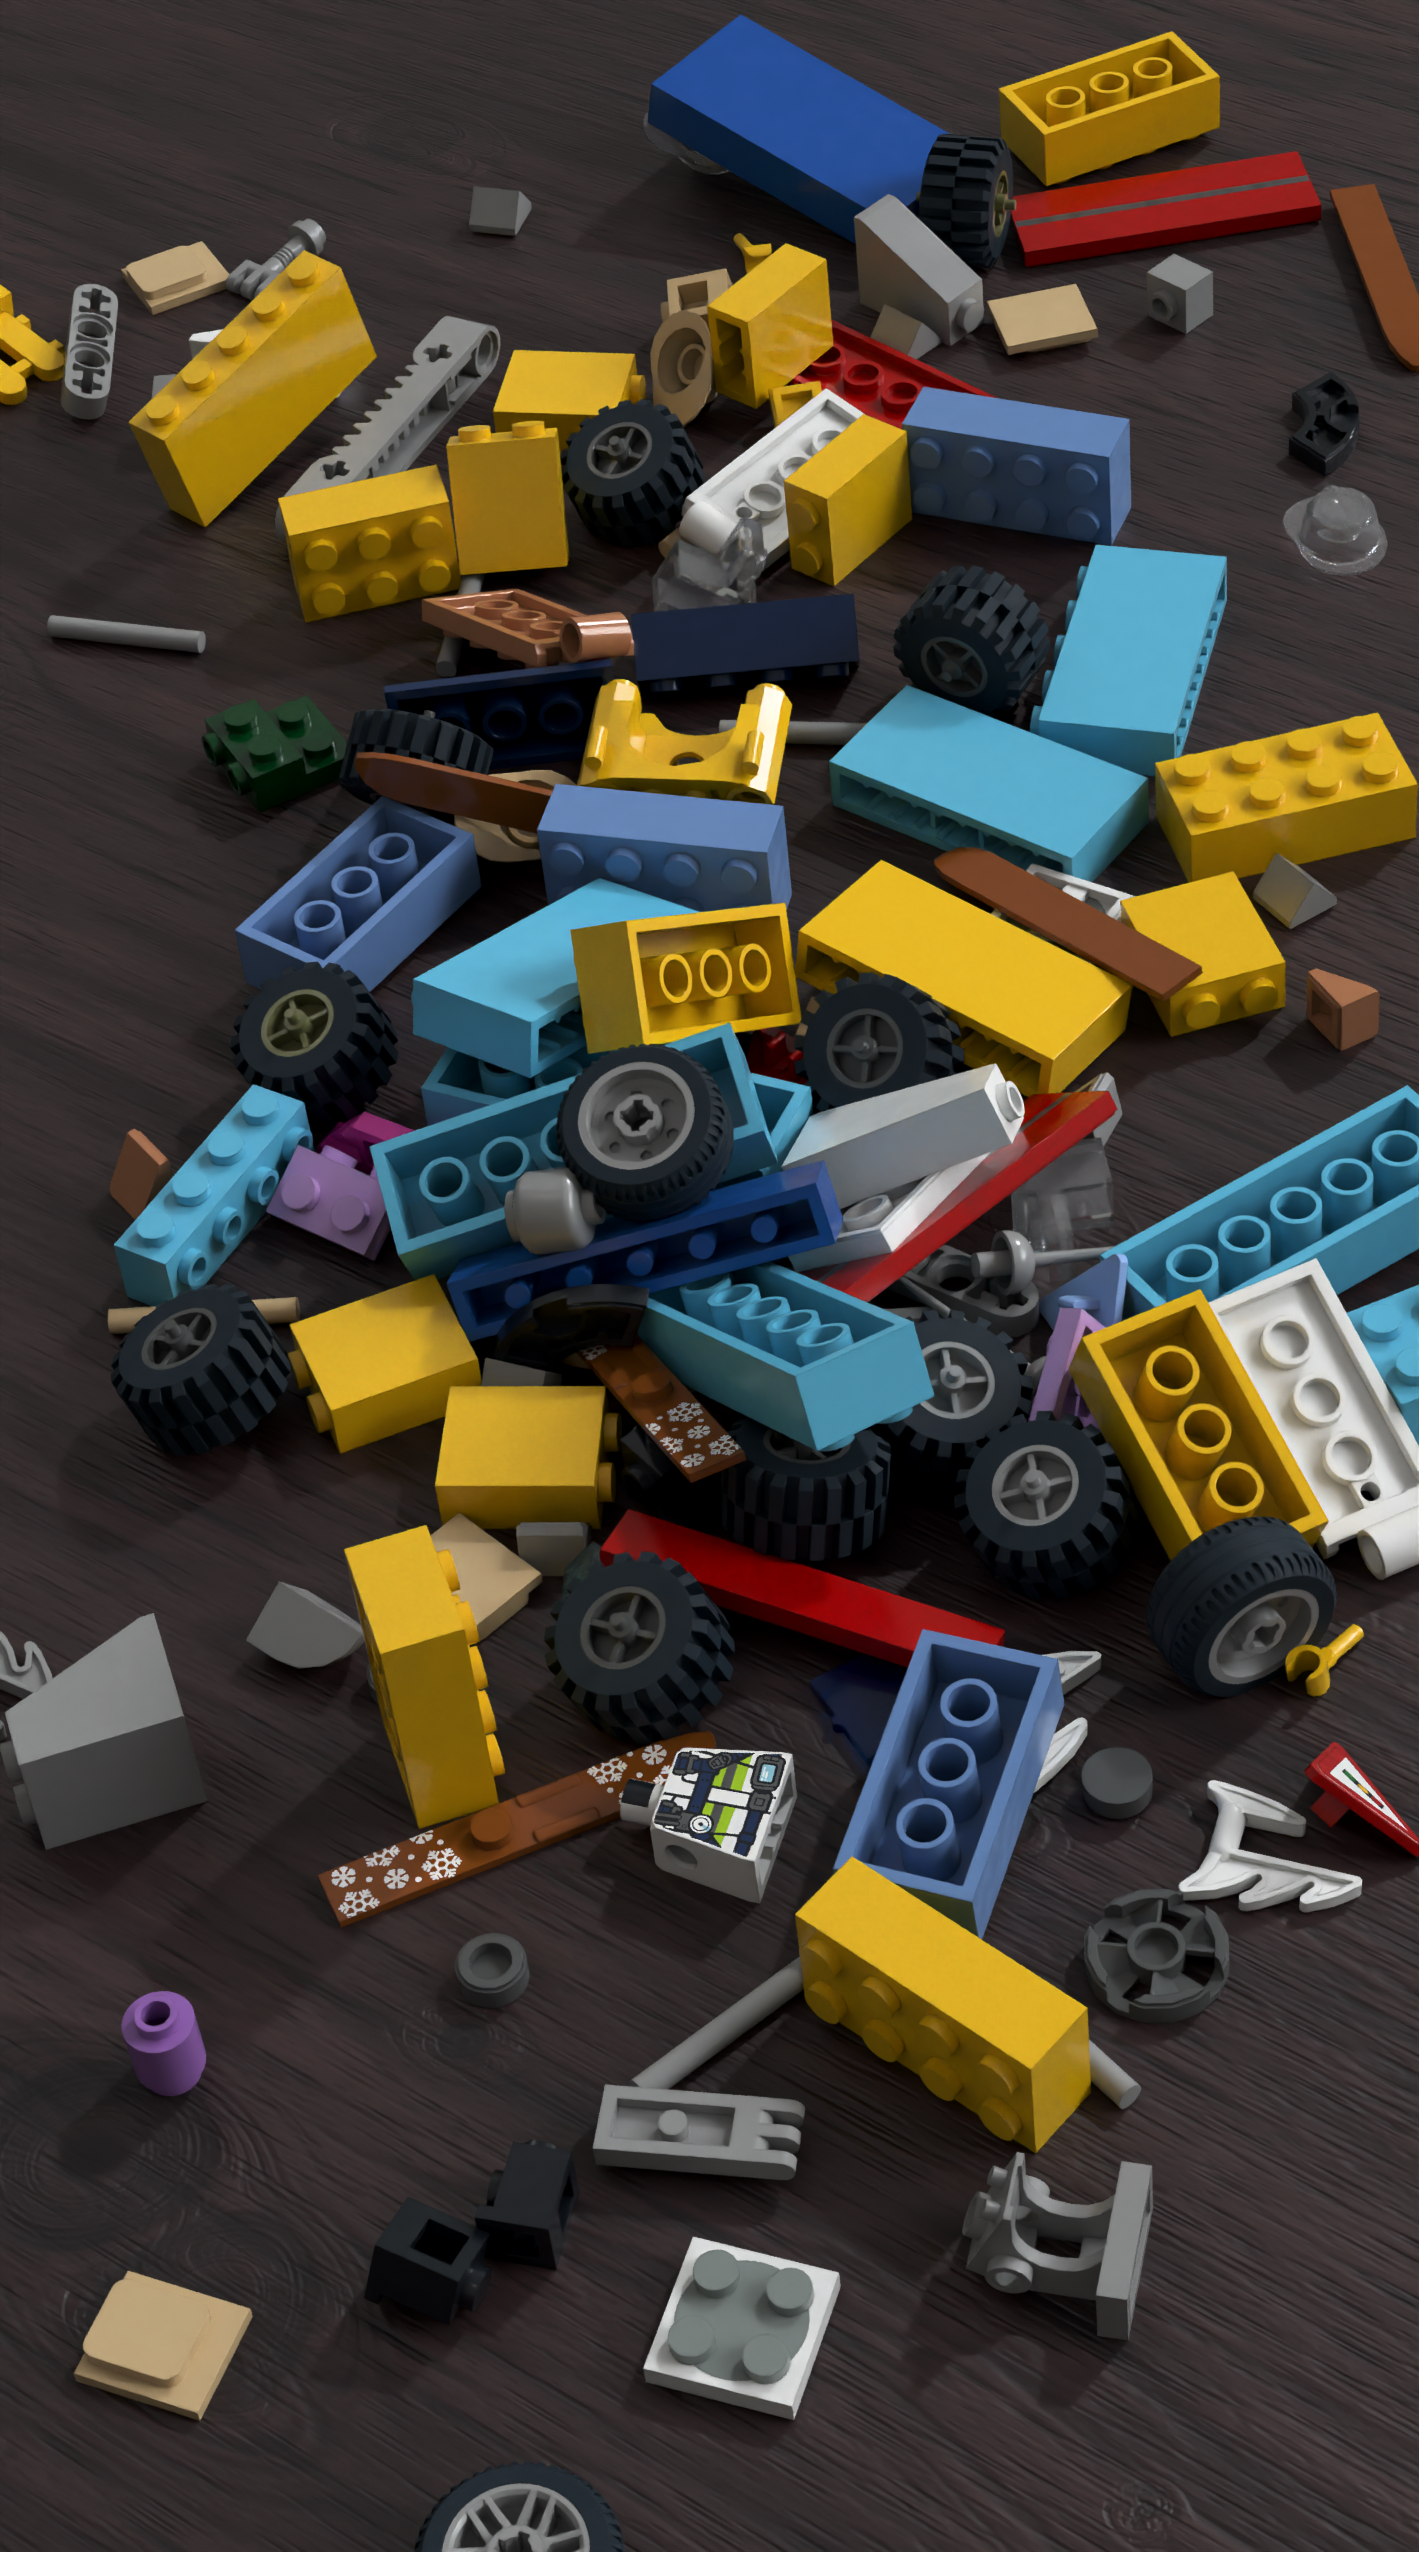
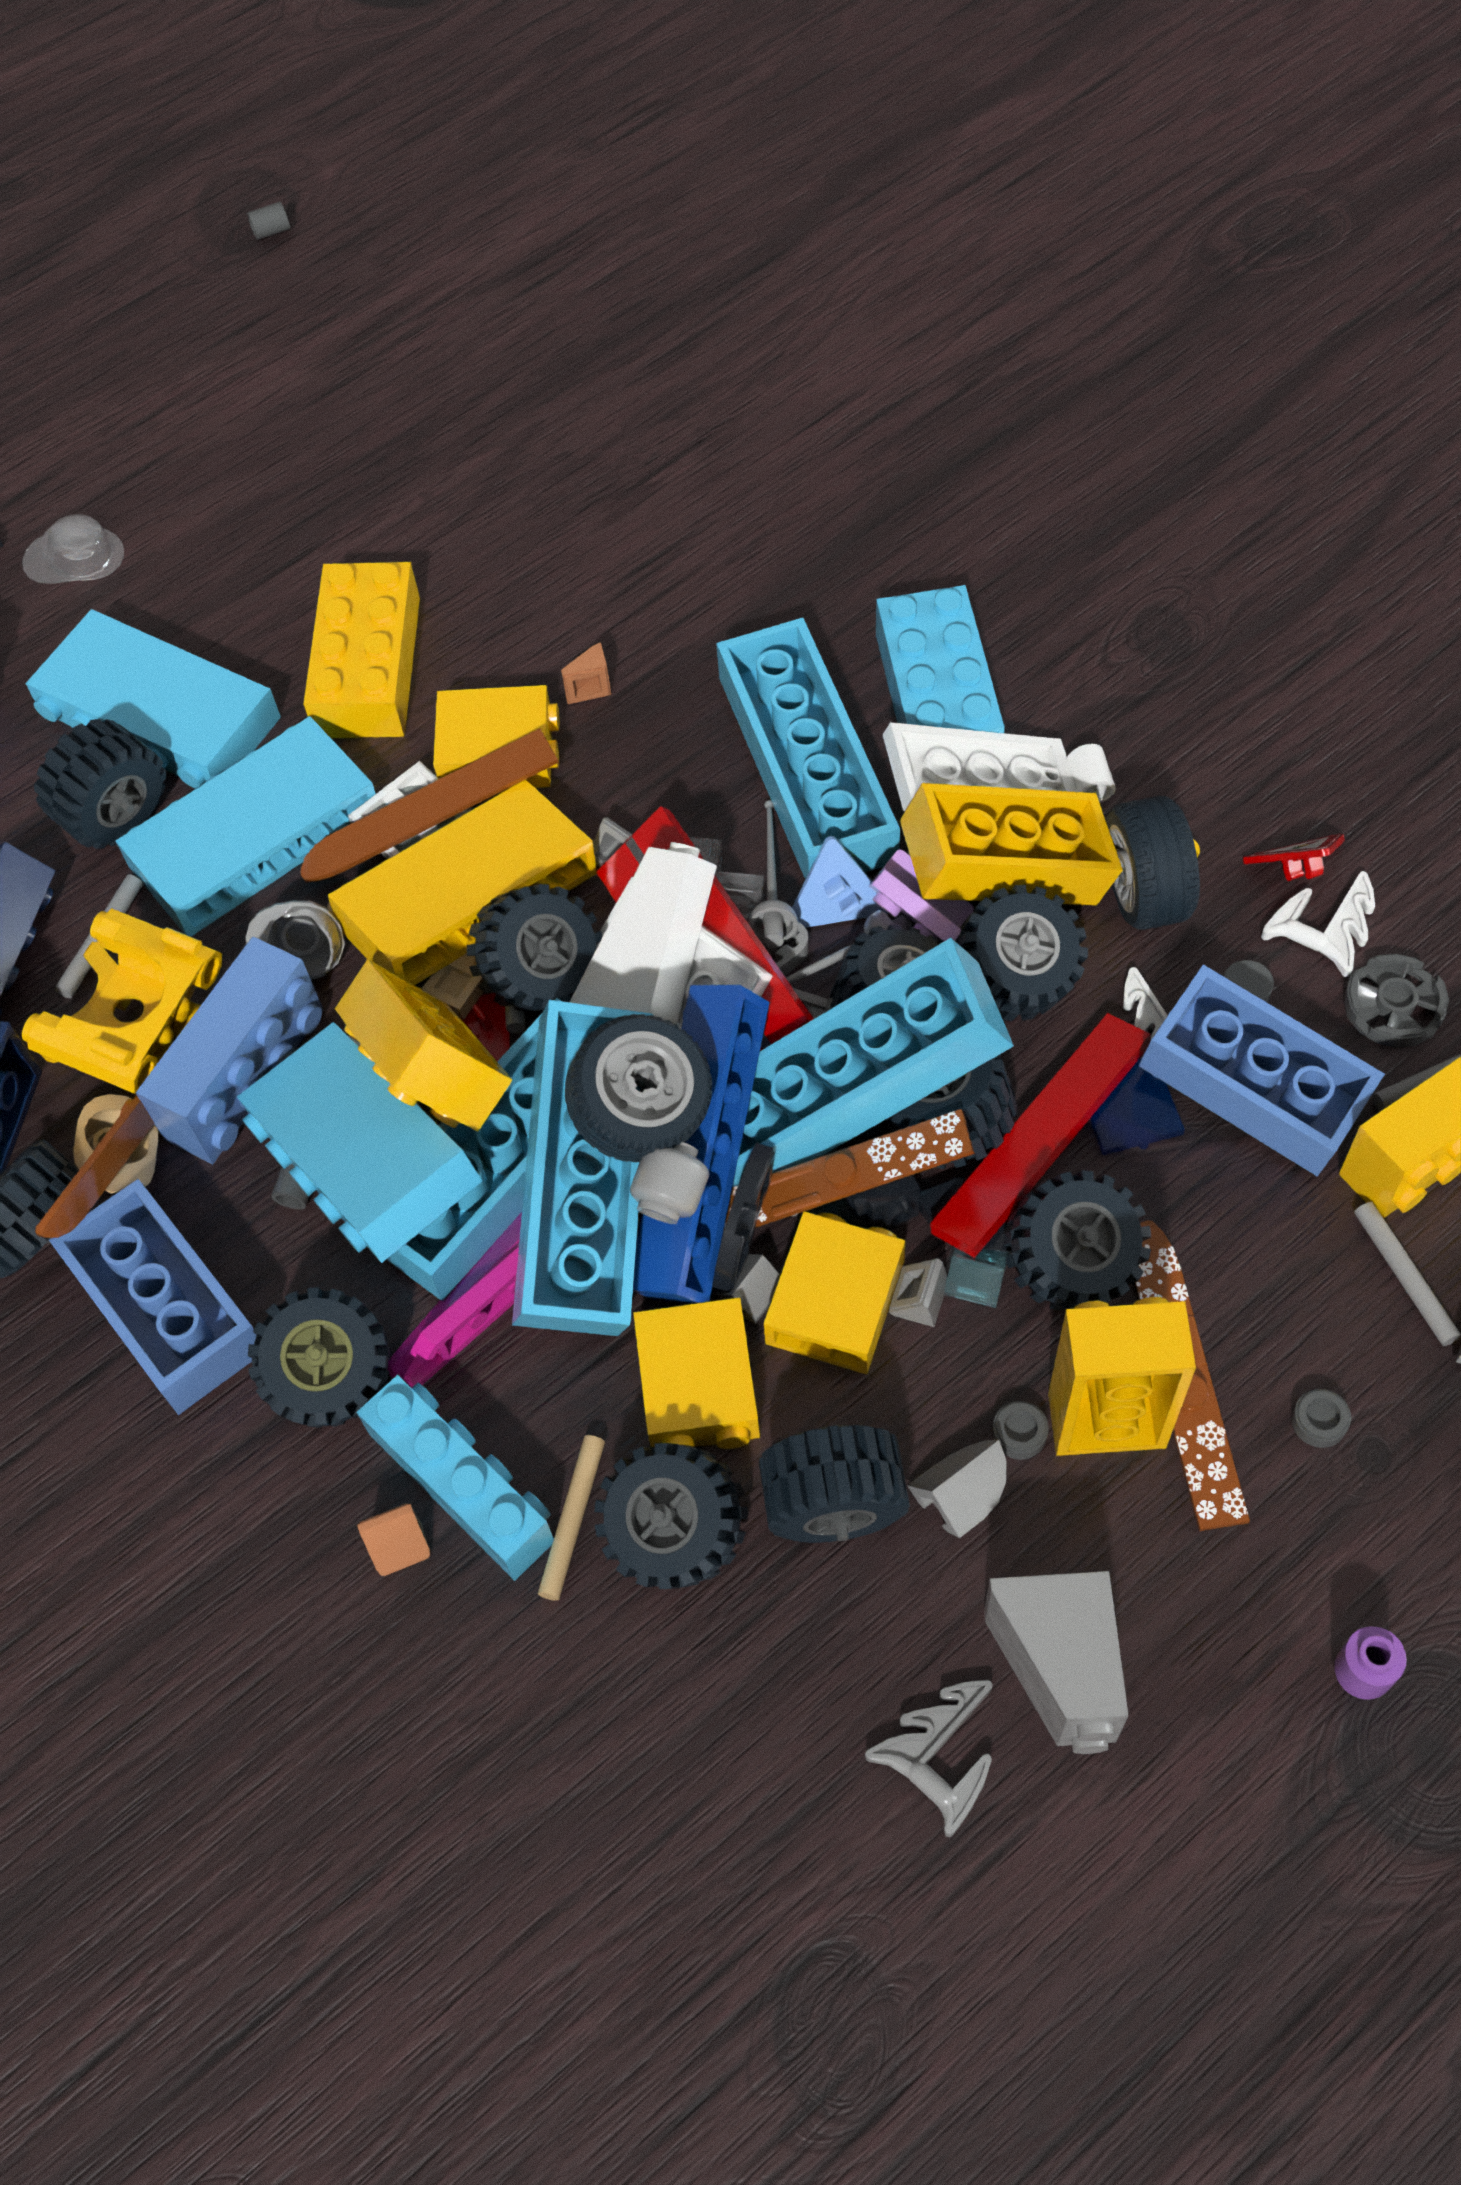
camera: 75 degrees left, 15 degrees up
lavender bracket [265,1145,391,1262] -> none
tan piece [431,1513,543,1641] -> none
torso [620,1748,797,1904] -> none
light grey slope [1253,853,1337,929] -> none
none -> light grey piece [246,900,345,980]
none -> black wheel [759,1425,910,1543]

